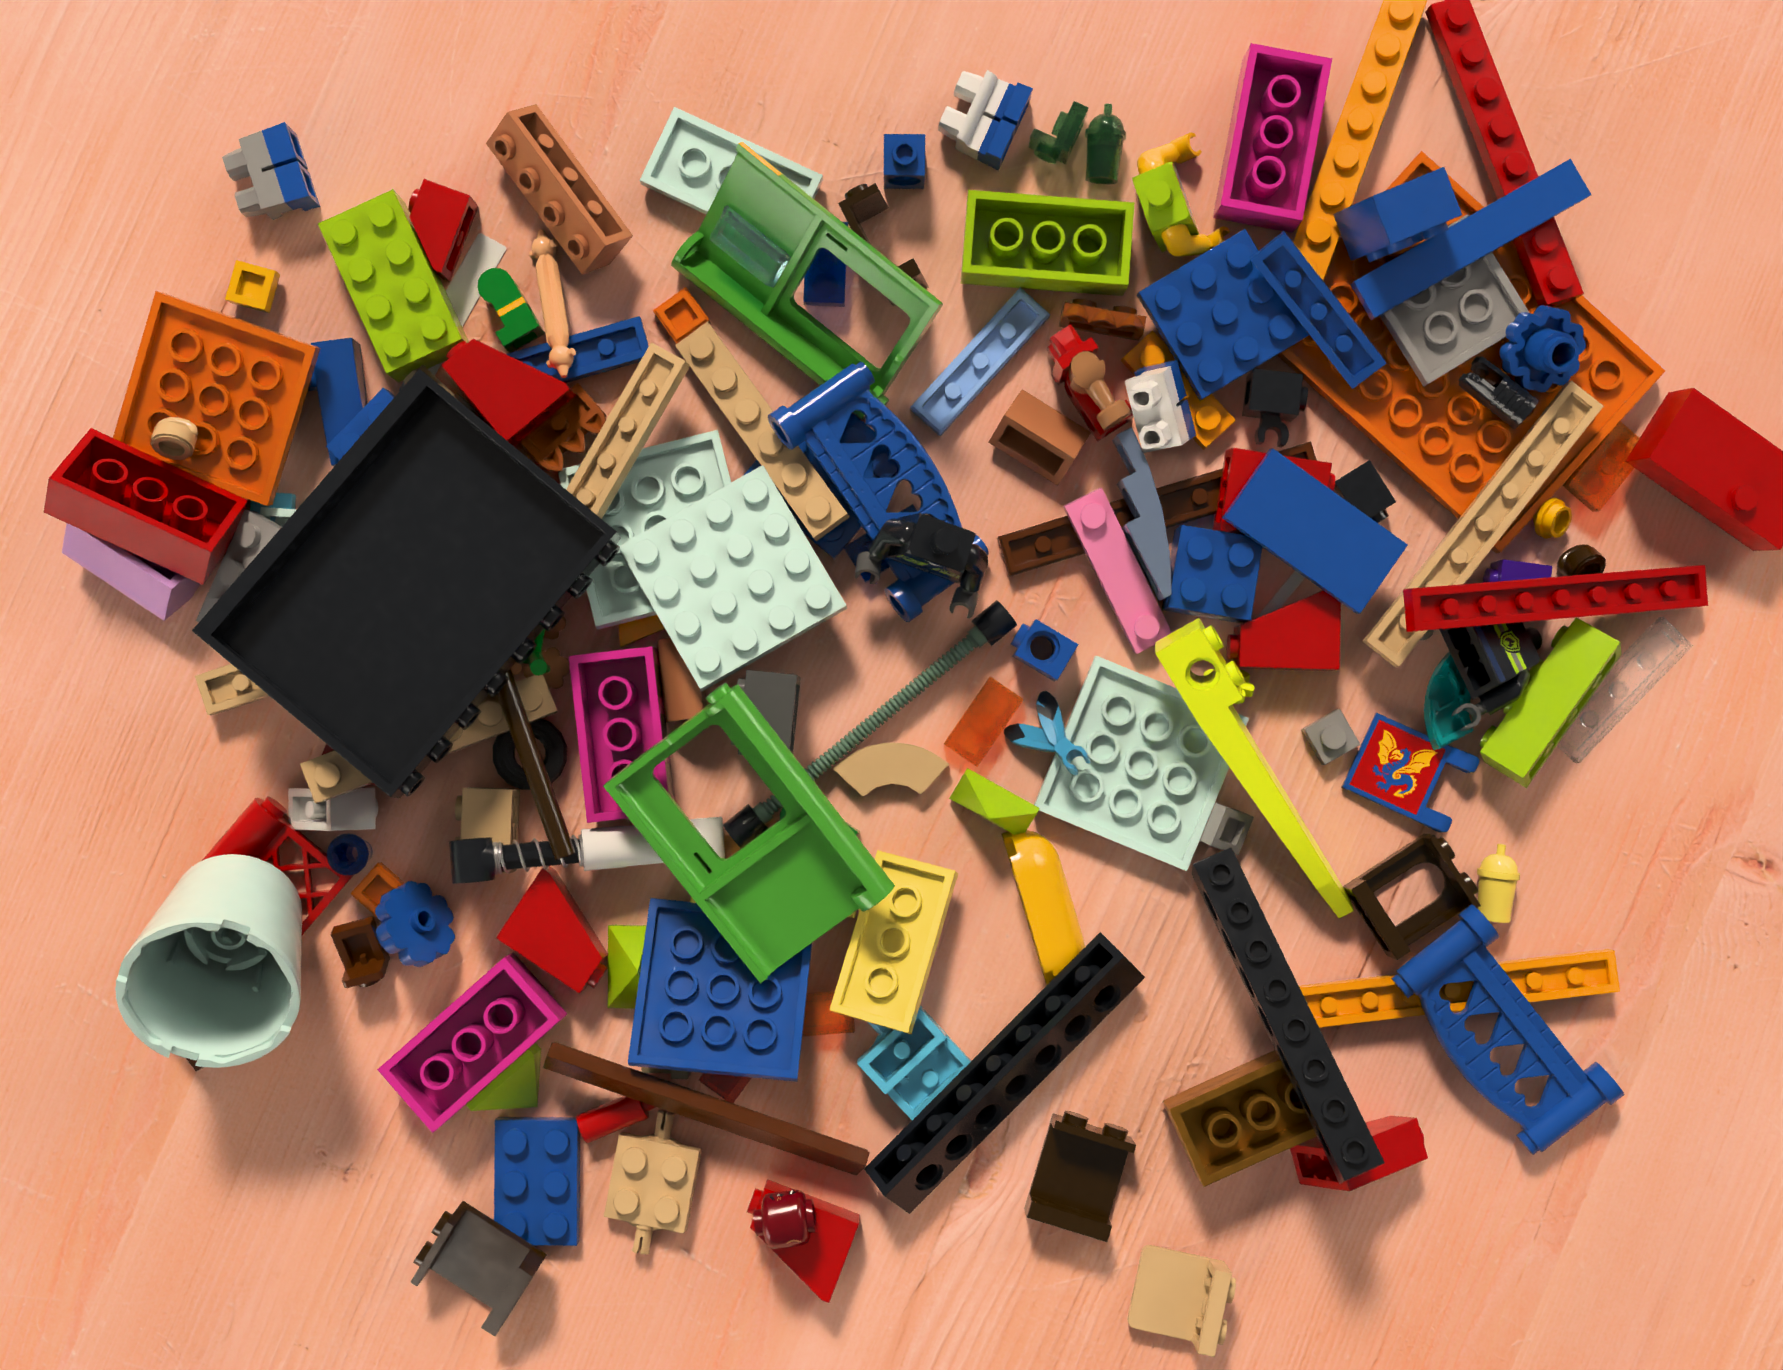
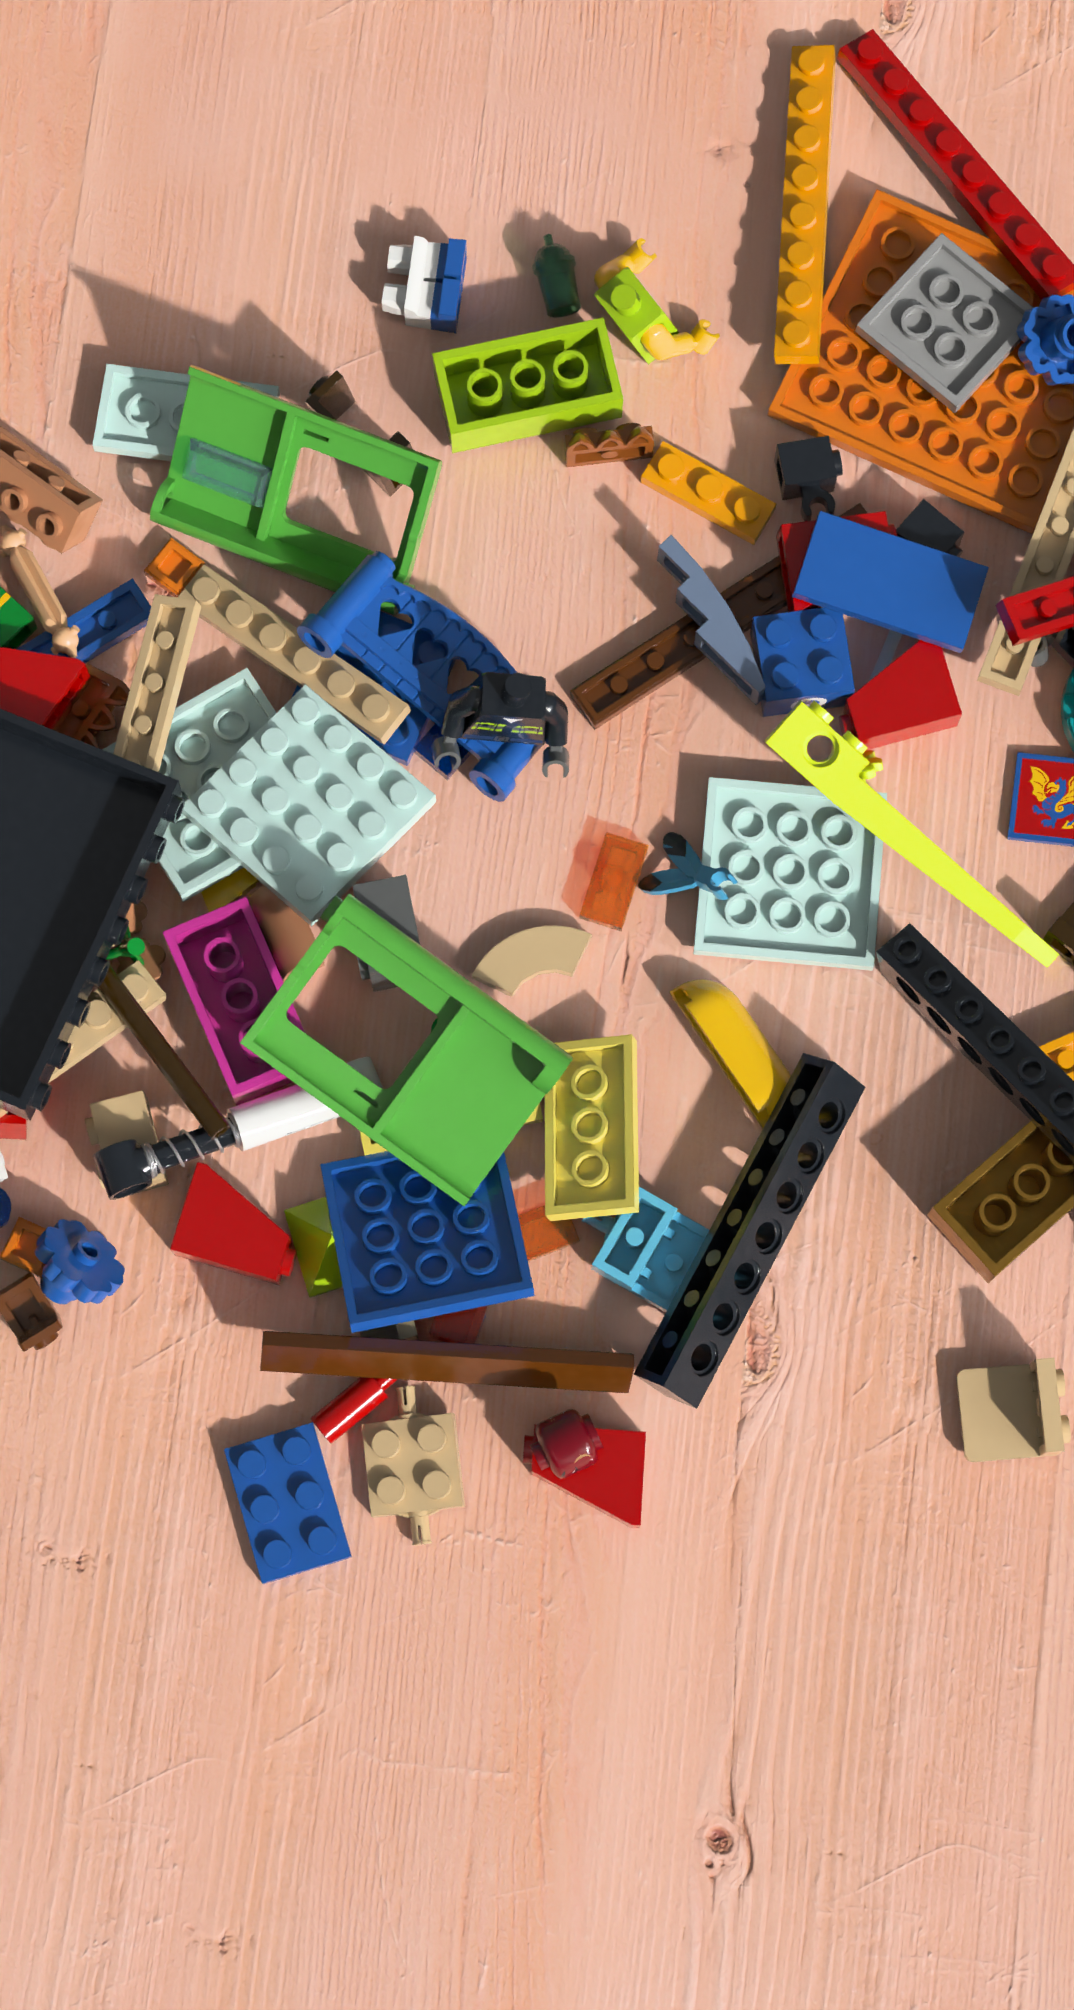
camera: 15 degrees left, 10 degrees down
dark pink brick [377,952,567,1133] -> none
dark brown panel [411,1201,547,1336] -> none
lime slope [466,1043,541,1111] -> none
black tyre [493,719,567,790] -> none
sand green hose [723,600,1017,848] -> none
clear blue plate [803,222,848,307] -> none
blue brick [884,134,925,189] -> none
light blue tile [910,287,1051,436] -> none
lime slope [949,768,1040,835] -> none
nougat brick [988,389,1091,486] -> none
blue brick [1011,619,1079,681] -> none
dark brown panel [1024,1111,1136,1242] -> none
clear green bracket [1029,101,1089,164] -> none
hips [1047,324,1134,442] -> none
bright pink plate [1063,488,1172,654] -> none
white hips [1124,360,1196,453] -> none
blue plate [1137,229,1309,401] -> none
light grey plate [1200,803,1254,855] -> none
dark pink brick [1213,43,1333,233] -> none
blue plate [1250,231,1386,389] -> none
light grey plate [1301,709,1361,765] -> none
blue brick [1333,167,1462,262] -> none
blue tile [1351,159,1592,321] -> none
black hinge [1458,356,1539,429] -> none

